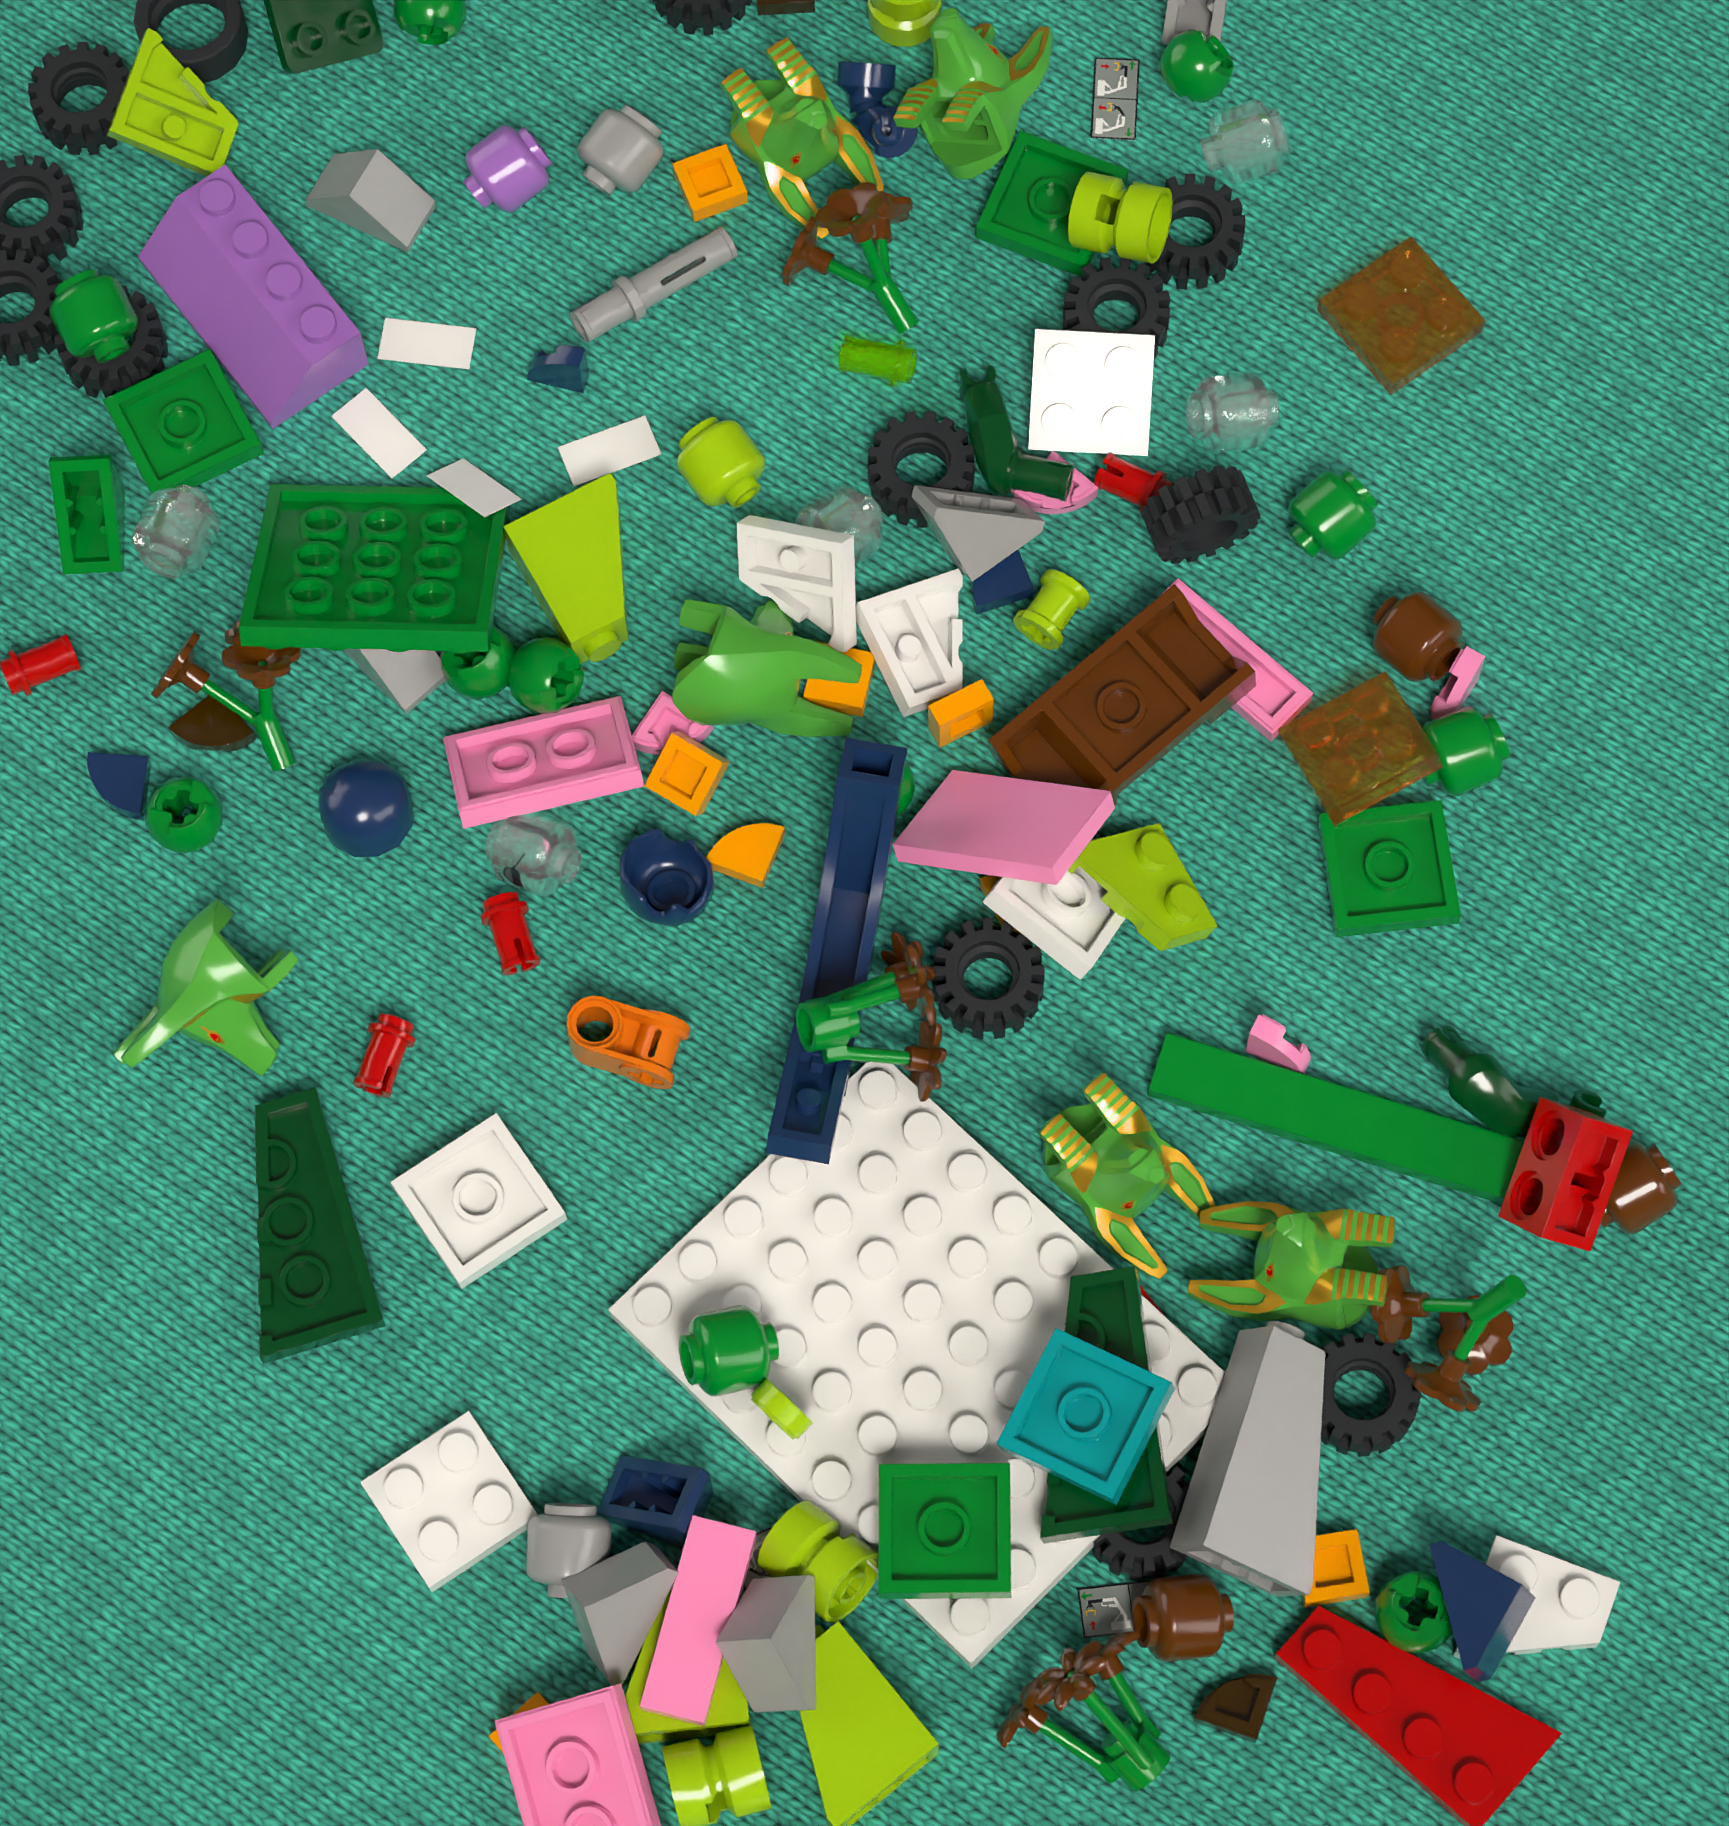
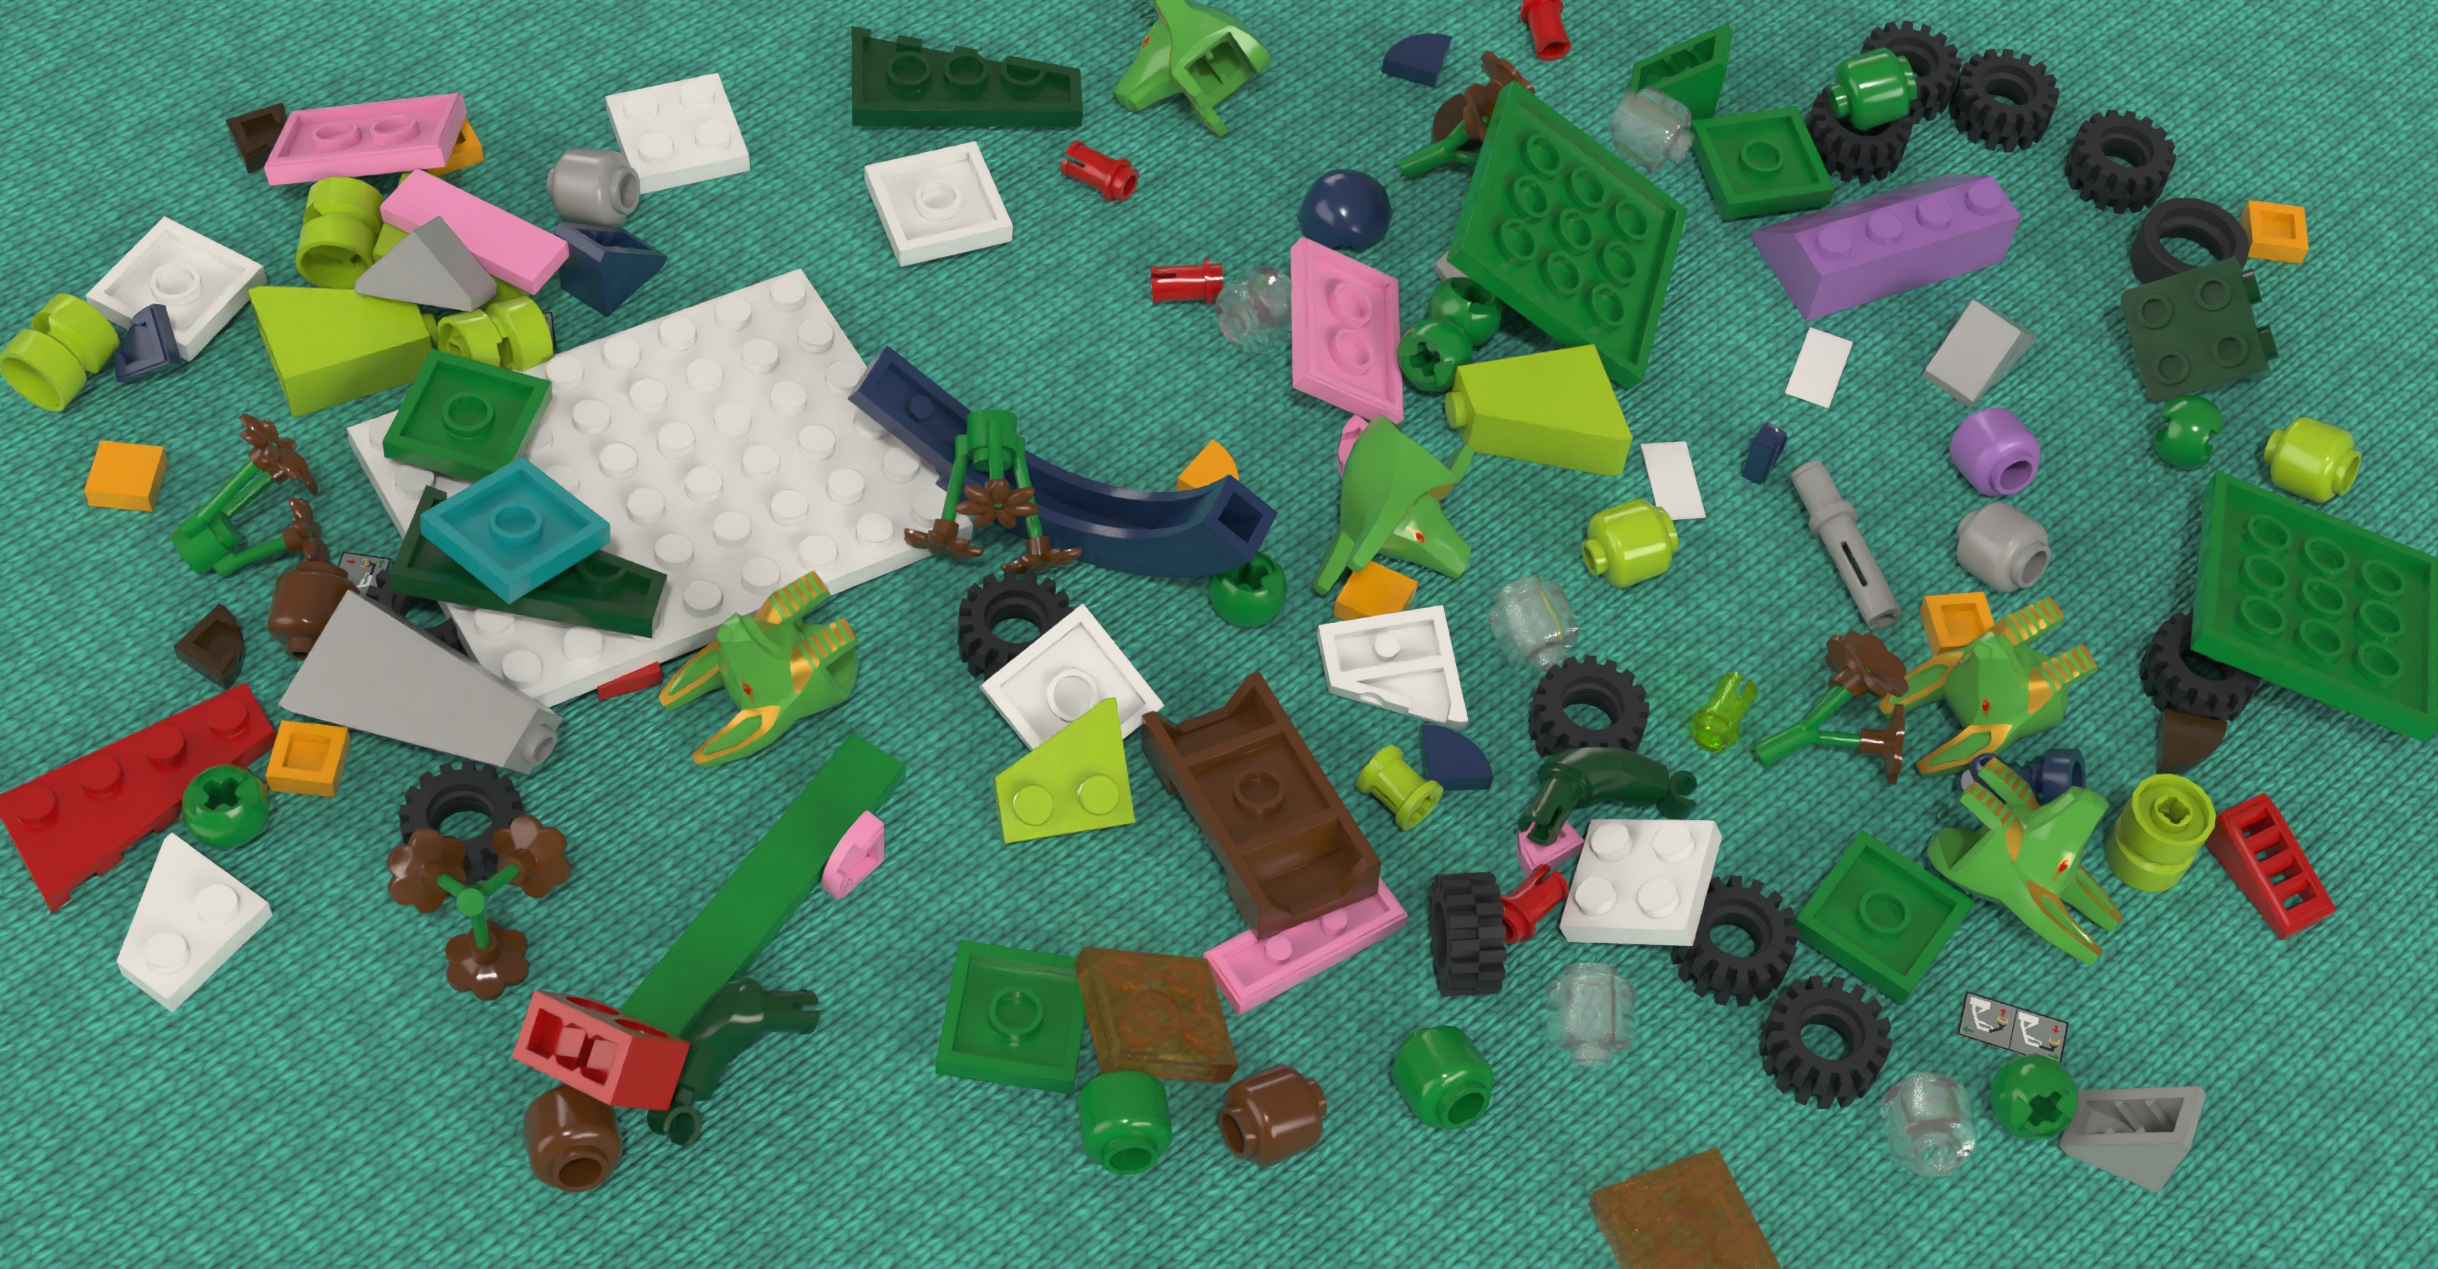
camera: 95 degrees right, 15 degrees down
lime wing [107,28,239,177] -> none
green piece [145,776,223,854] -> none
white sticker [331,388,427,478] -> none
white sticker [426,458,522,517] -> none
light grey slope [562,1541,679,1685] -> none
orange piece [566,995,691,1089] -> none
dark blue hair [620,829,714,926] -> none
light orange tile [644,731,730,816] -> none
green head [679,1305,779,1397] -> none
white wing [737,515,857,652] -> none
lime tile [751,1378,813,1440] -> none
bright pink tile [893,770,1115,885] -> none
light grey slope [911,485,1045,582] -> none
light orange tile [928,679,994,748] -> none
lime wheel [1068,172,1173,263] -> none
bright green piece [1188,1201,1396,1331] -> none
dark blue slope [1429,1541,1536,1683] -> none
bright pink tile [1430,646,1485,720] -> none

